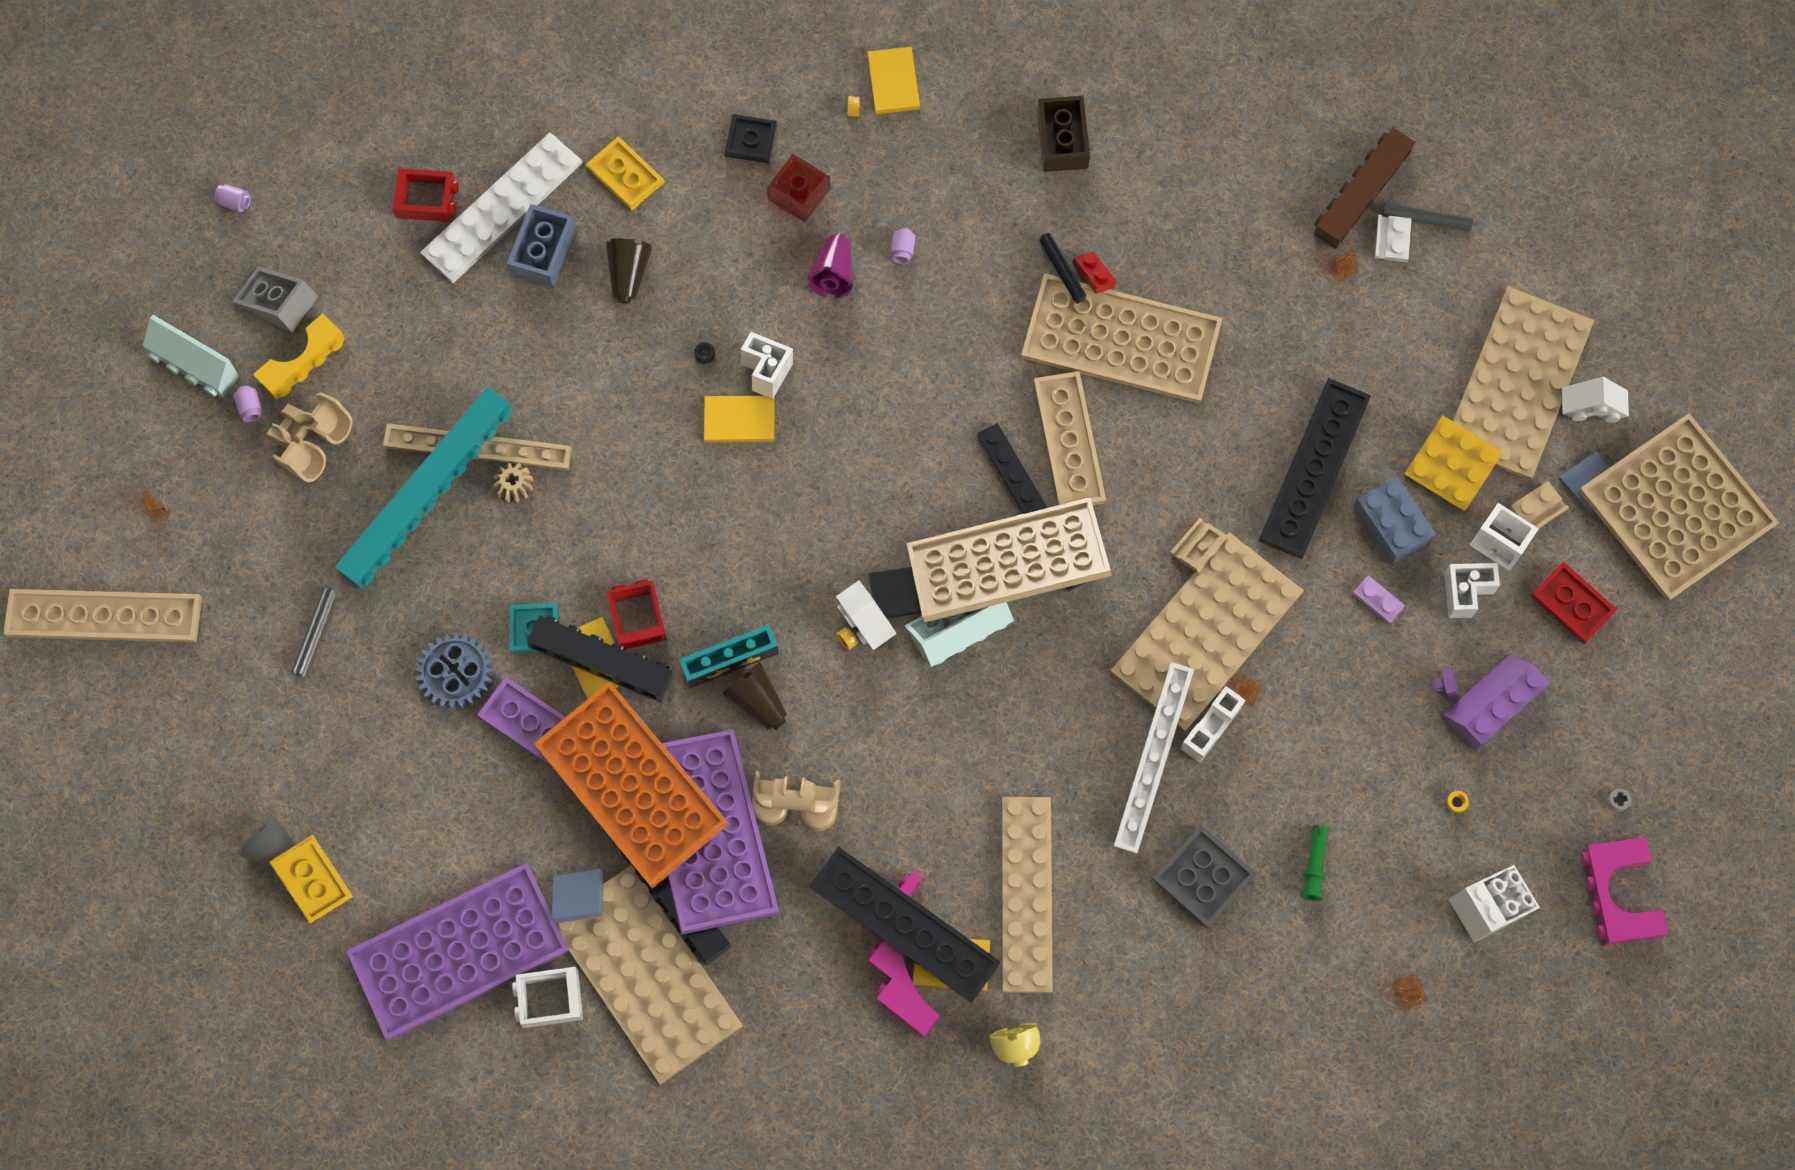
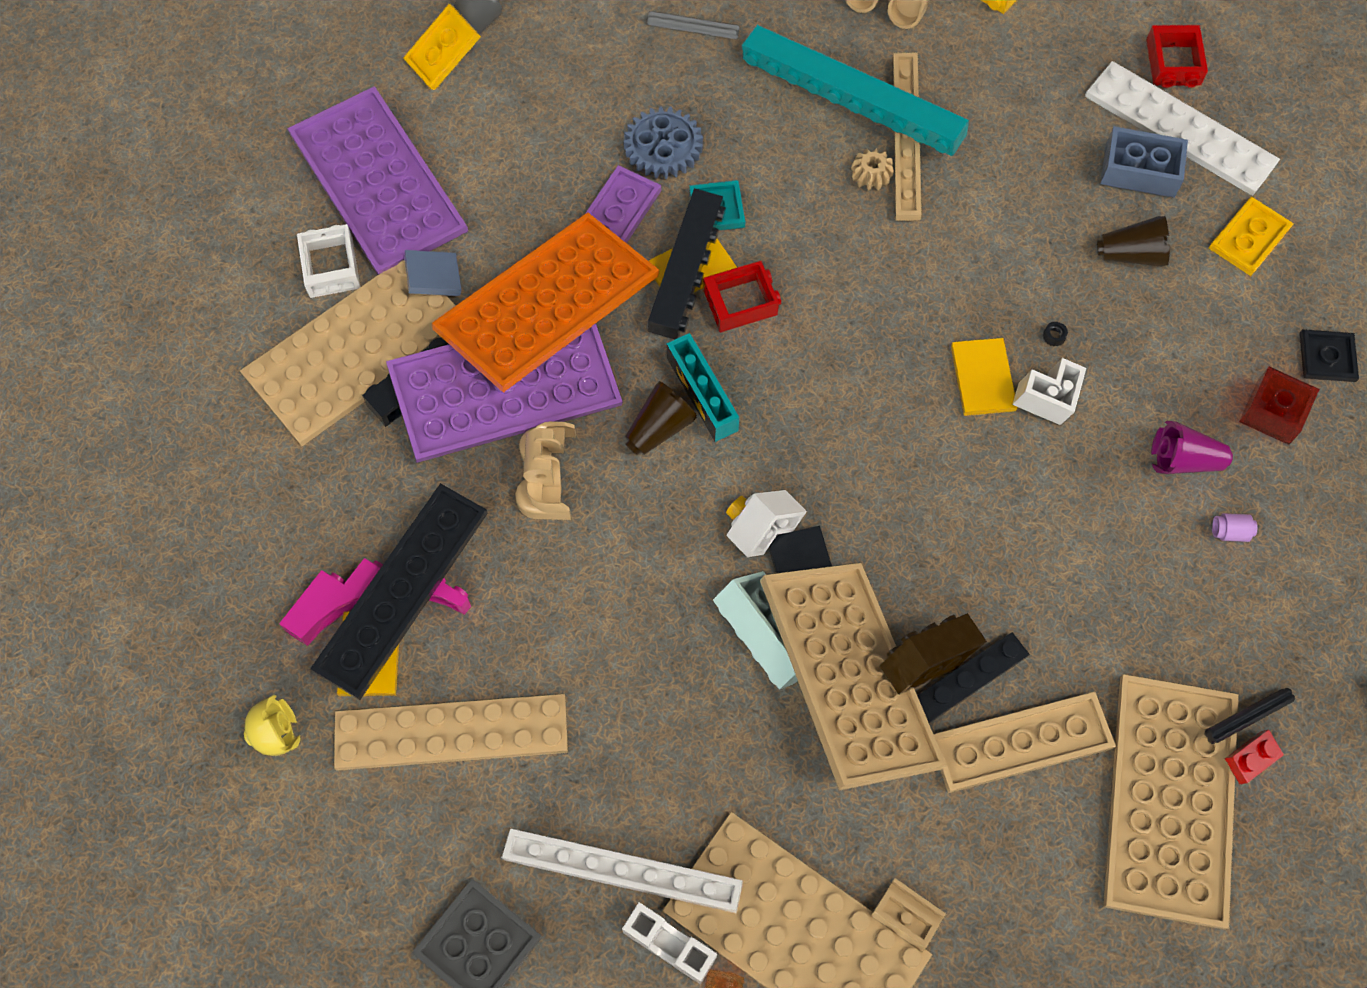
camera: 85 degrees right, 5 degrees down
none -> dark brown brick [880,613,987,695]

